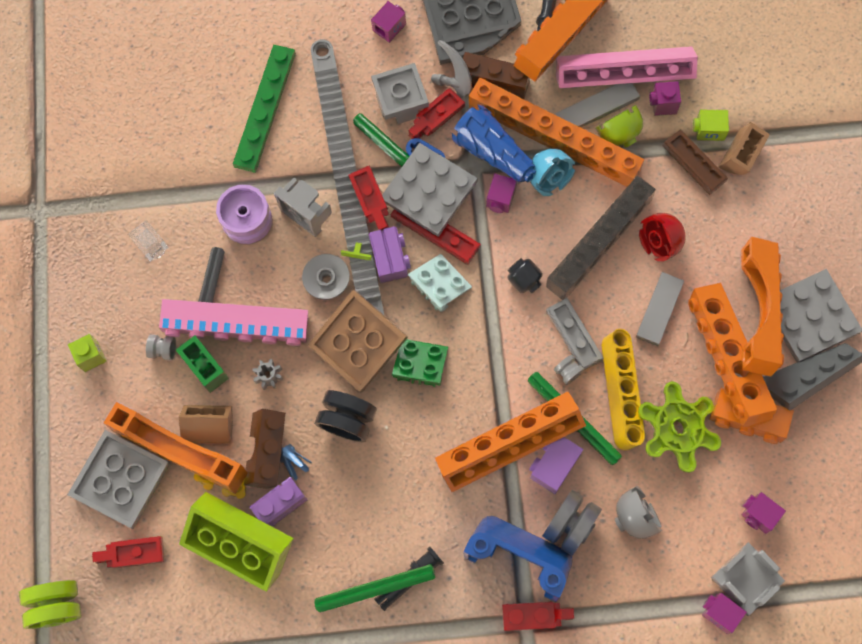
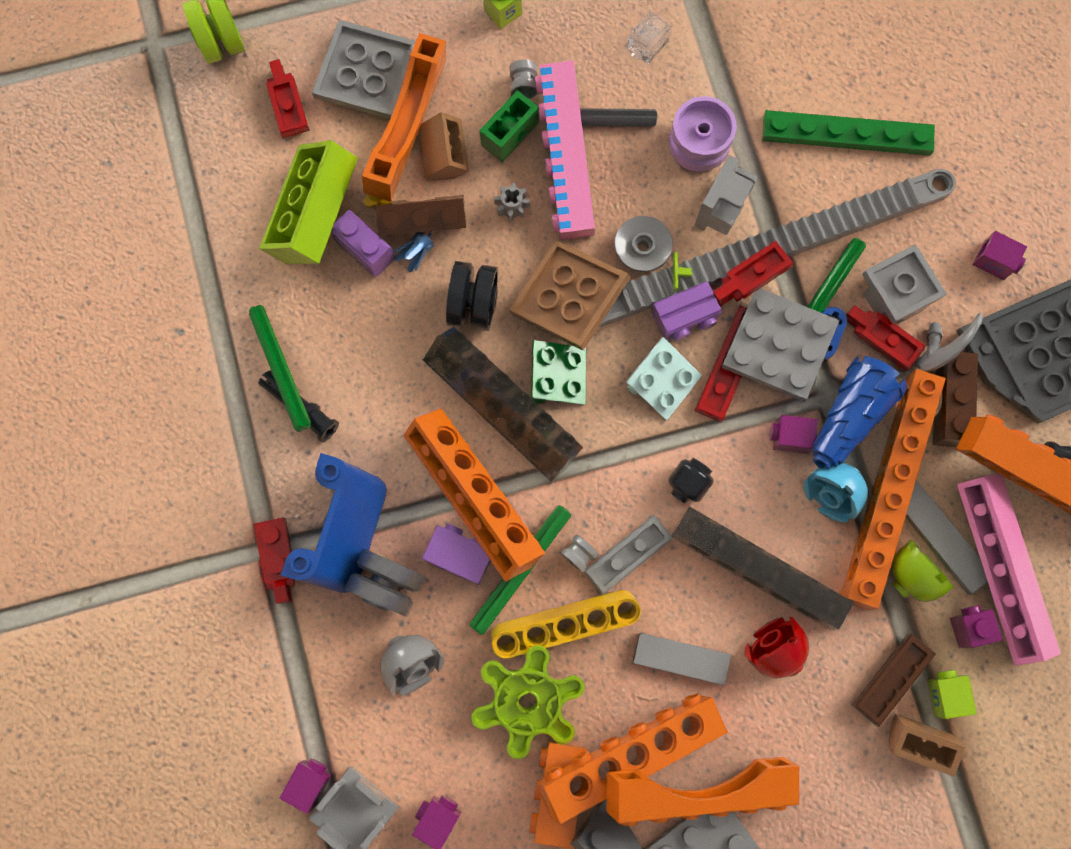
camera: 75 degrees right, 5 degrees up
none -> clear smoke brick [423,327,583,482]

